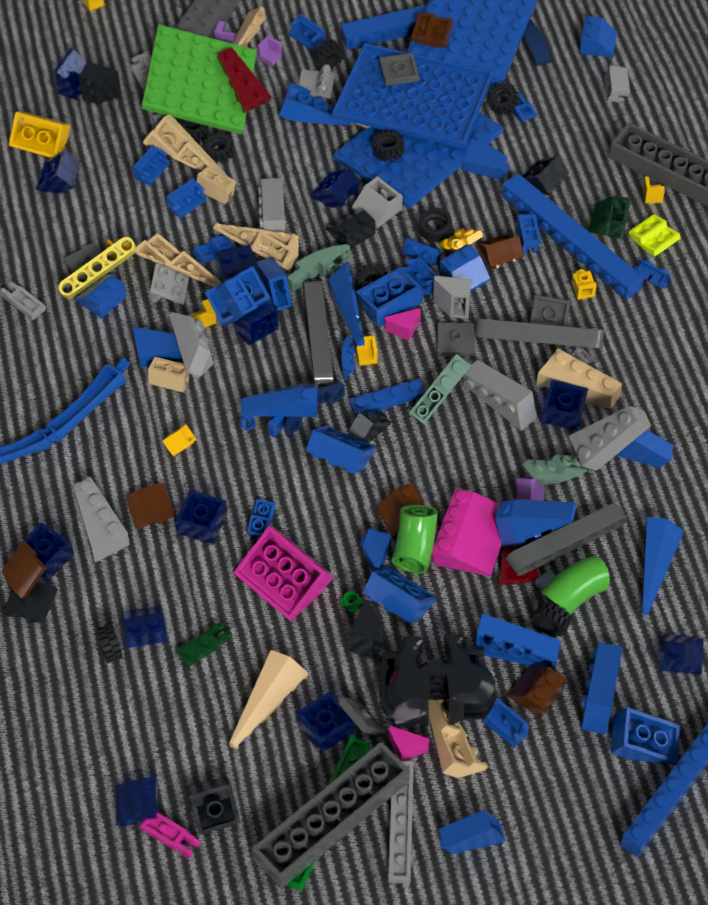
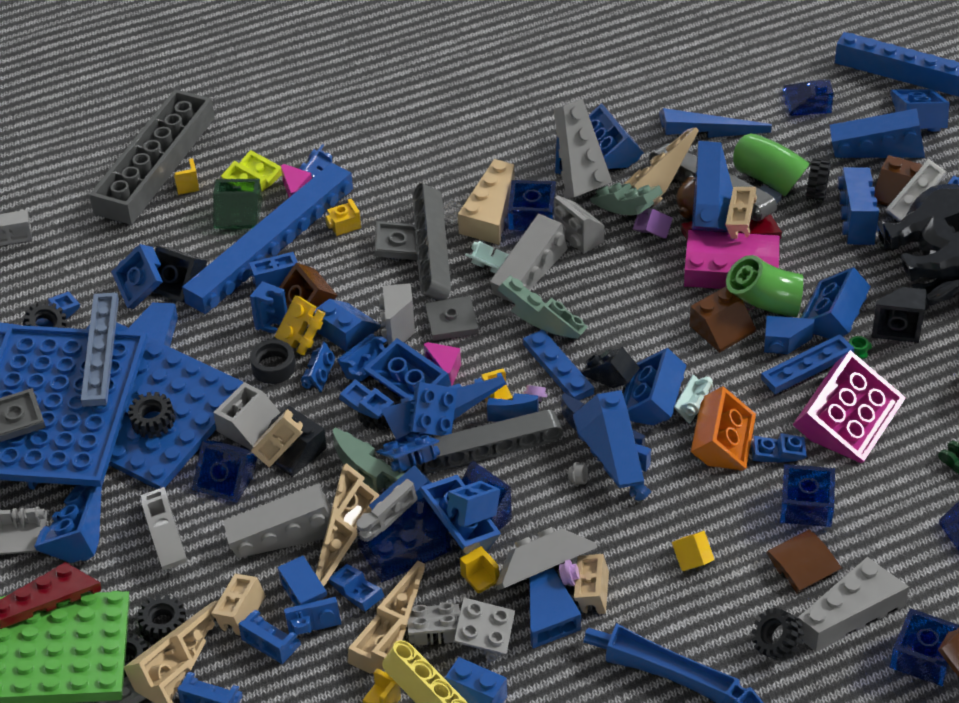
camera: 100 degrees left, 10 degrees down
none -> sand blue plate [81,293,119,407]
none -> blue plate [111,244,163,309]
none -> light grey slope [140,487,188,570]
none -> blue hinge [250,281,287,333]
none -> tan hinge [251,409,303,468]
none -> blue hinge [278,556,327,606]
none -> dark pink slope [281,164,312,197]
none -> blue hinge [284,597,342,636]
none -> blue slope [339,379,394,419]
none -> light grey hinge [356,479,417,542]
none -> blue hinge [376,433,440,472]
none -> blue hinge [408,382,457,436]
none -> light grey hinge [454,598,515,661]
none -> light aqua hinge [465,241,509,274]
none -> lavender plate [523,385,547,402]
none -> light grey slope [554,195,604,254]
none -> lavender plate [559,559,580,586]
none -> light grey plate [568,462,588,487]
none -> blue wedge [589,103,644,169]
none -> tan wedge [624,127,699,207]
none -> light aqua hinge [674,375,713,424]
none -> orange slope [691,386,756,471]
none -> tan hinge [725,187,757,239]
none -> black tyre [751,608,804,661]
none -> blue plate [761,334,854,394]
none -> white tile [885,159,947,222]

